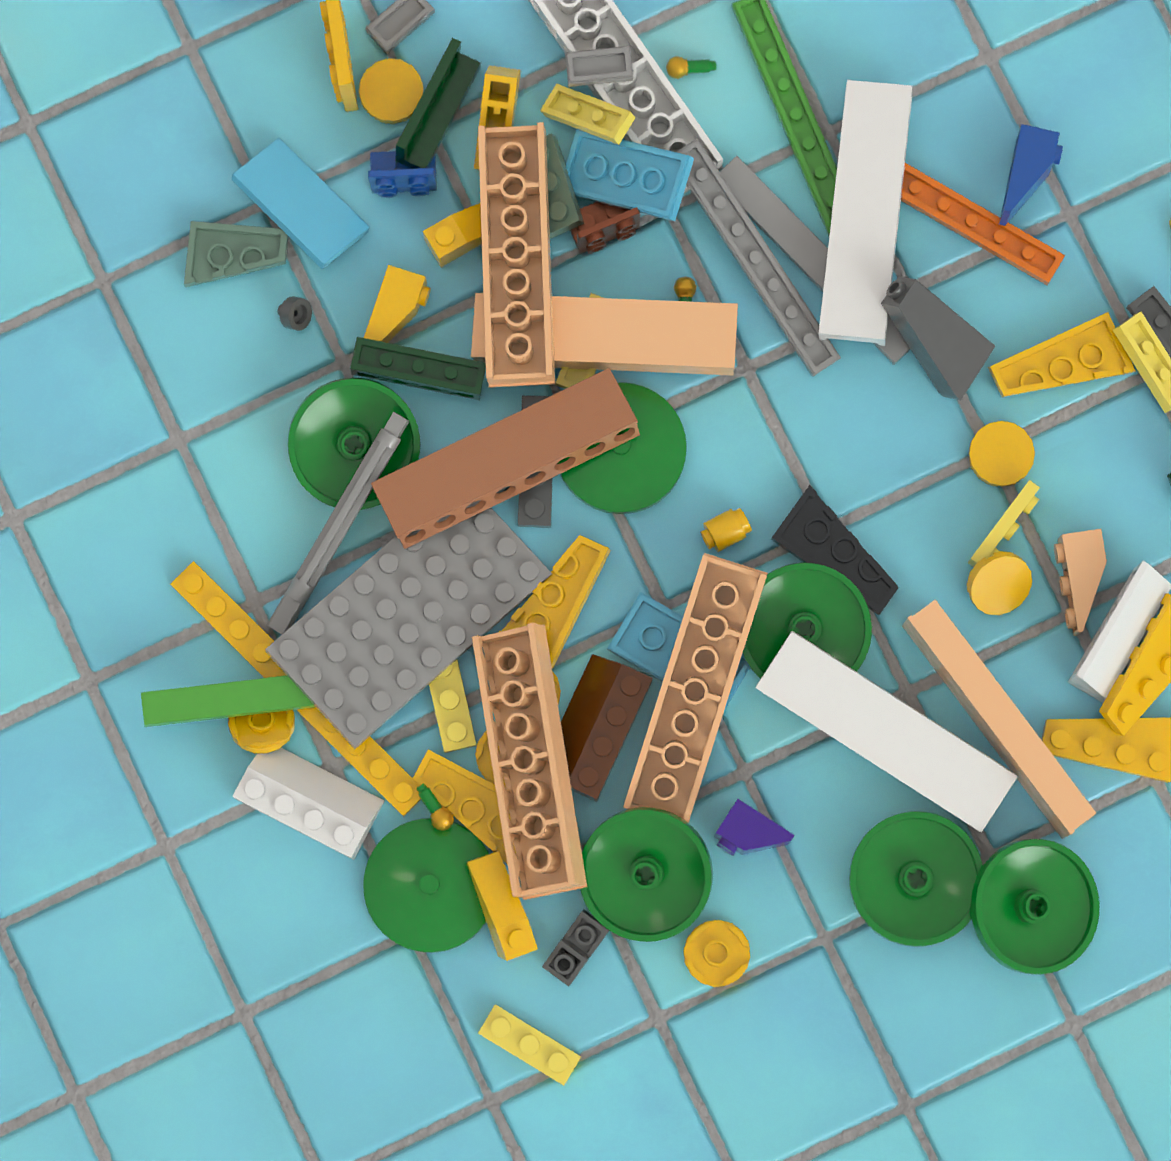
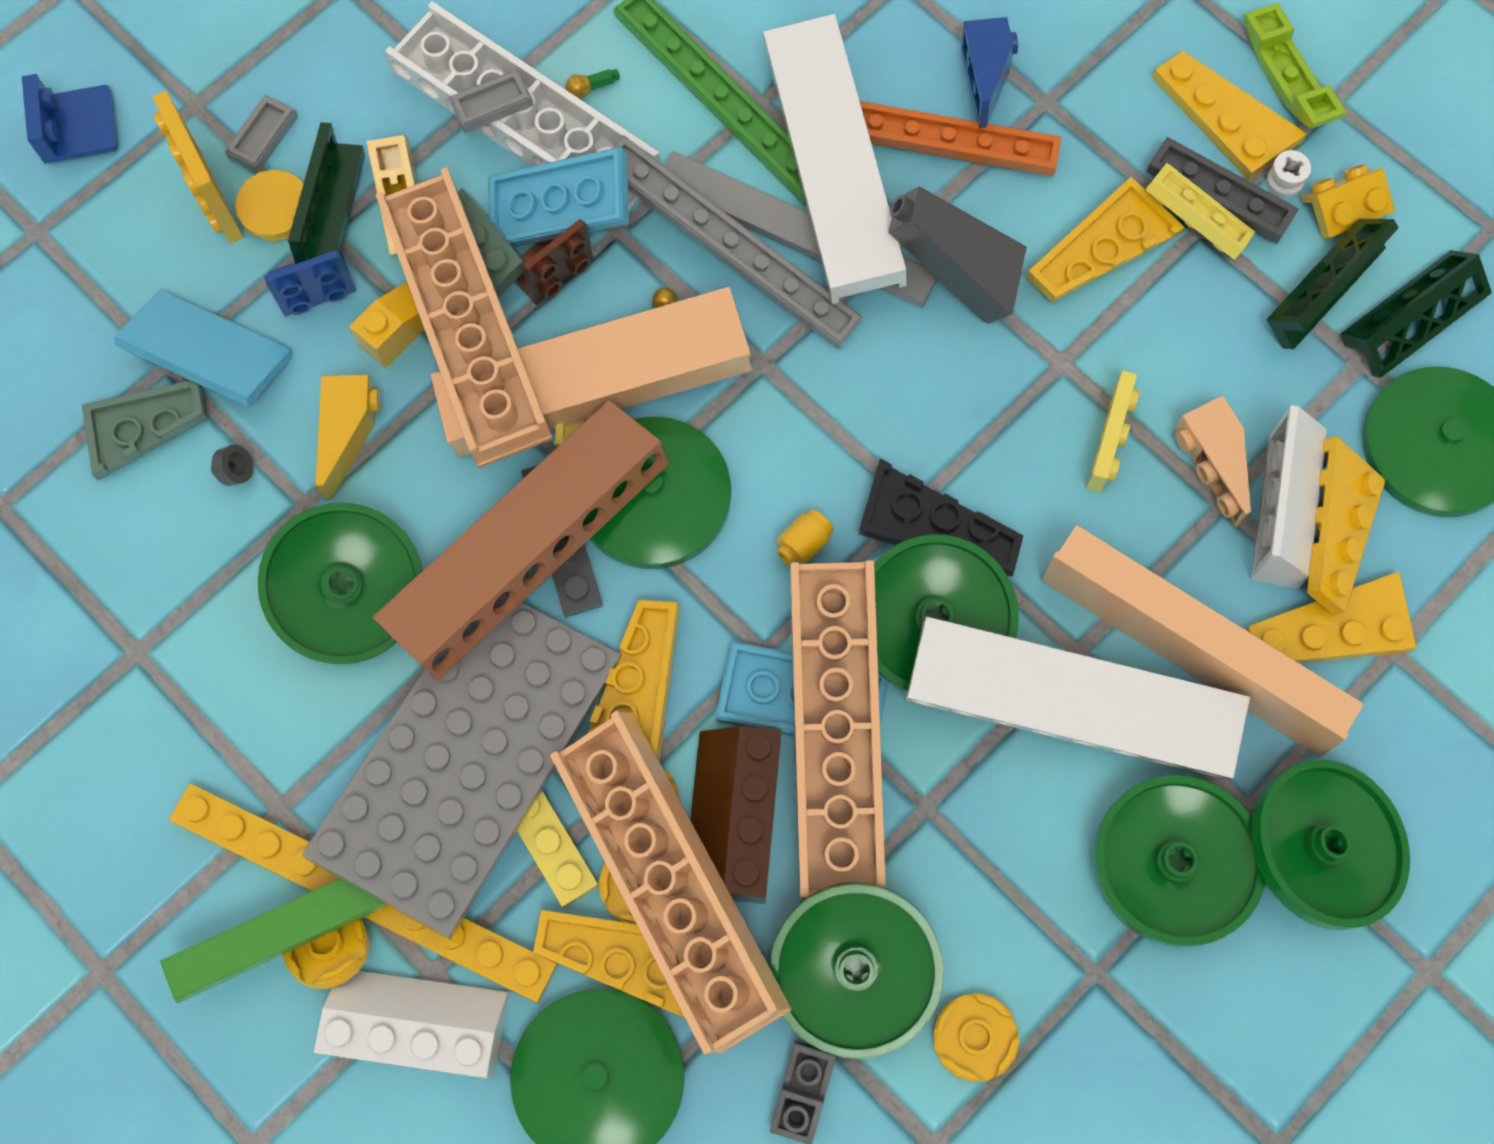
camera: 20 degrees left, 10 degrees down
light grey piece [267,412,409,634] -> none
dark green fence [350,337,486,400] -> none
piece [416,783,454,831] -> none
yellow slope [466,851,538,961] -> none
light yellow plate [540,83,635,145] -> none
dark purple slope [714,799,795,856] -> none
yellow tile [967,551,1032,615] -> none
yellow tile [969,421,1035,487] -> none

